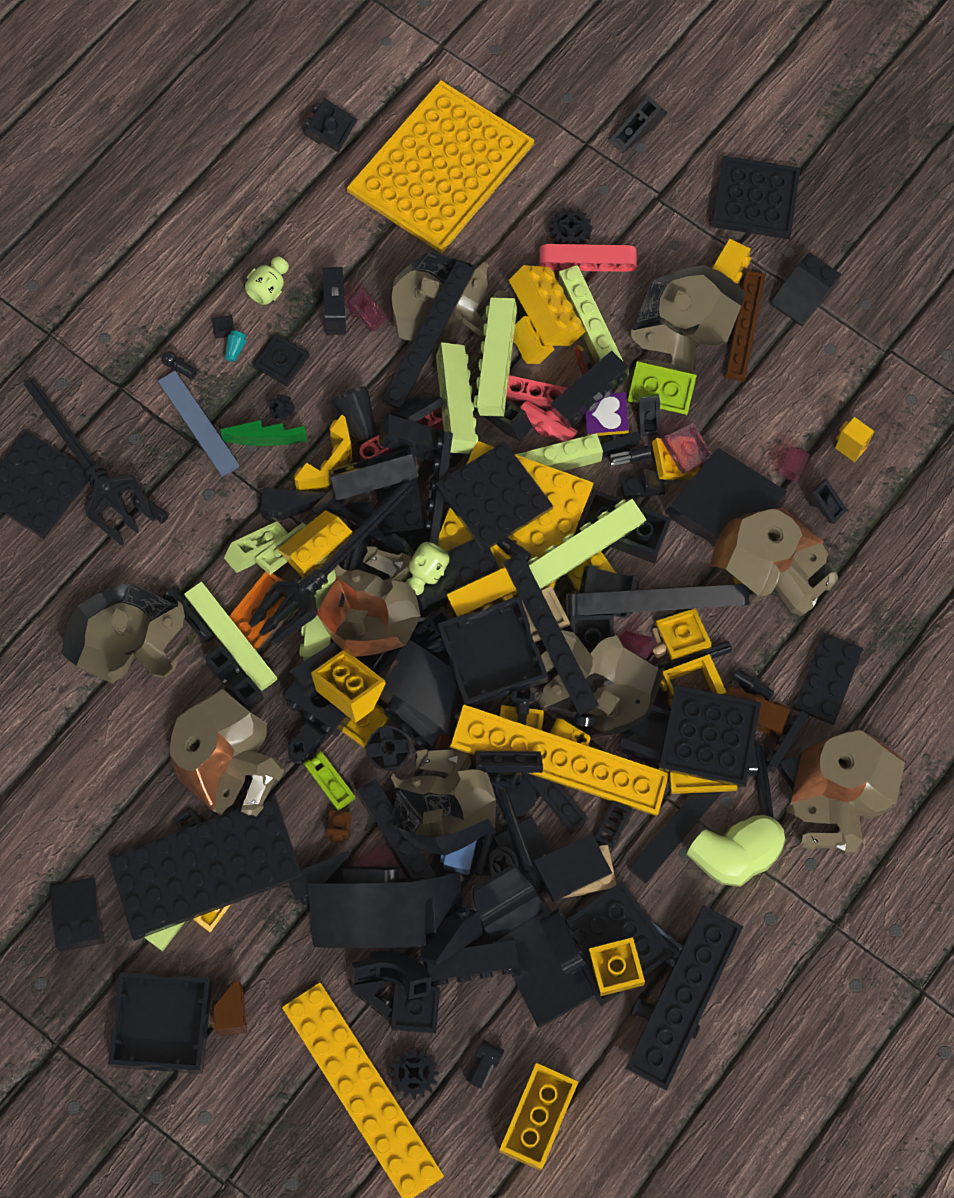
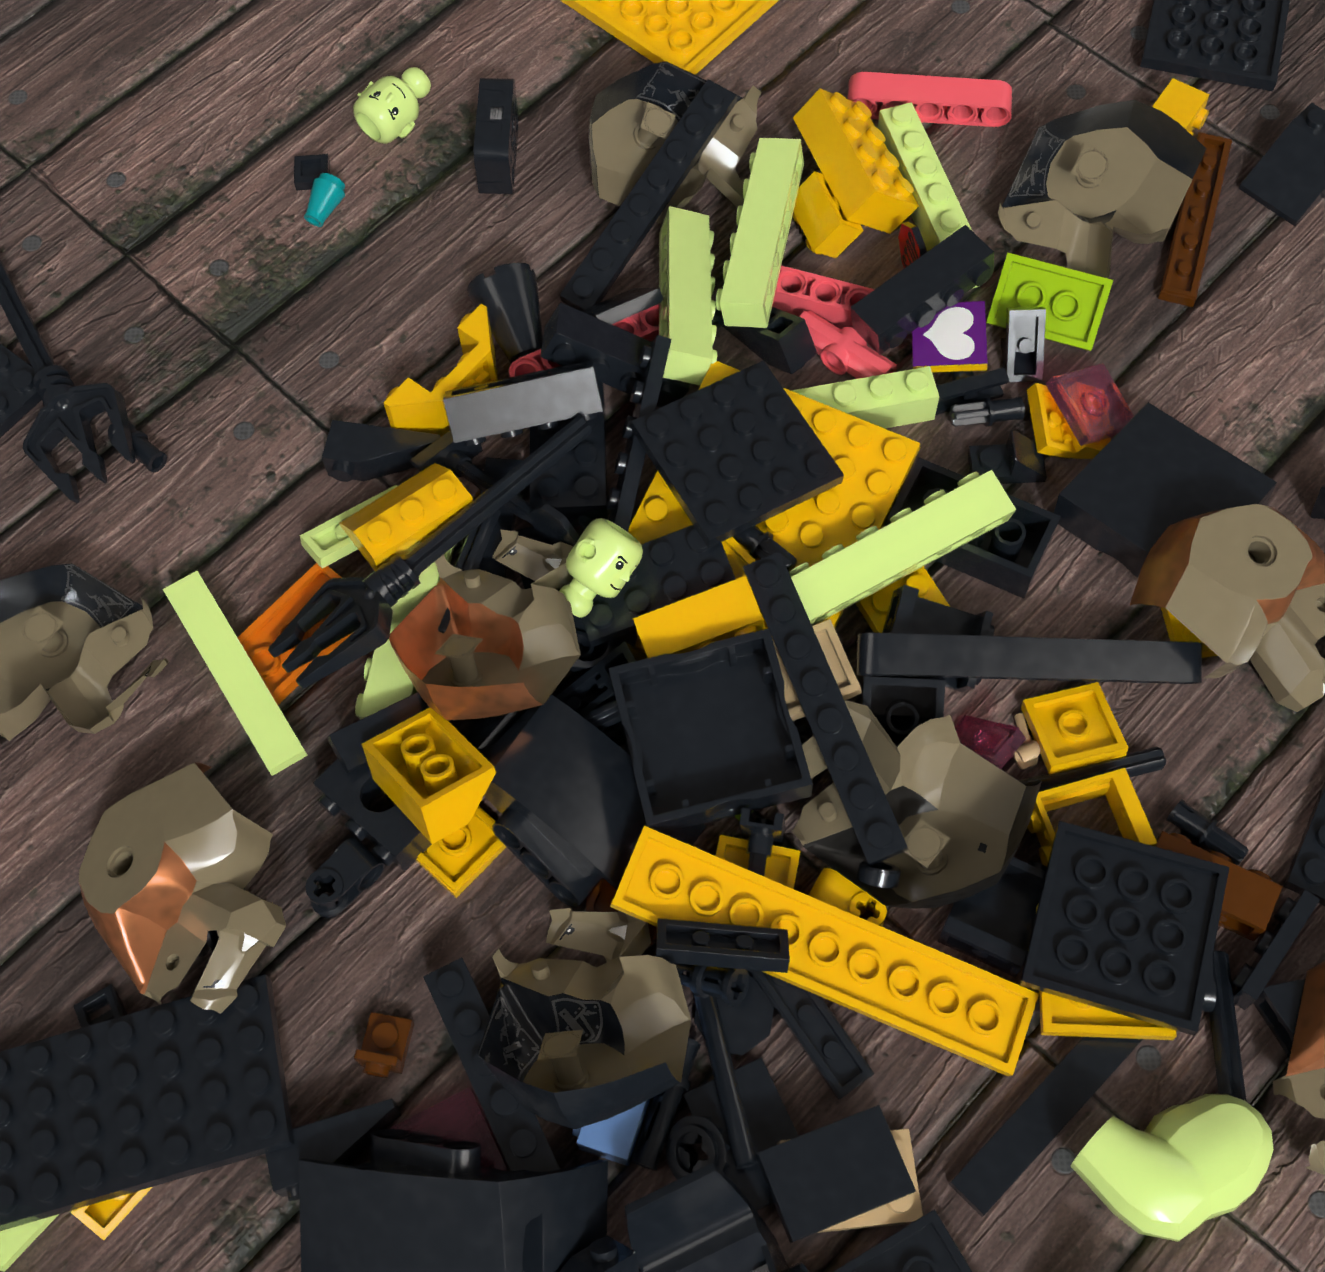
camera: 10 degrees right, 5 degrees down
sand blue tile [158,371,239,477] -> none
black pin [161,351,198,380] -> none
black pin [162,586,215,643] -> none
black arch [204,645,264,711] -> none
green slope [220,420,308,446] -> none
yellowish green slope [224,521,288,573] -> none
black tile [253,334,310,387] -> none
black gear [269,394,295,420] -> none
lime plate [303,750,356,811] -> none
clear pink slope [348,288,388,332] -> none
black cylinder [367,726,410,771] -> none
black gear [549,207,592,245] -> none
black slope [594,800,634,849] -> none
clear pink brick [778,446,810,483] -> none

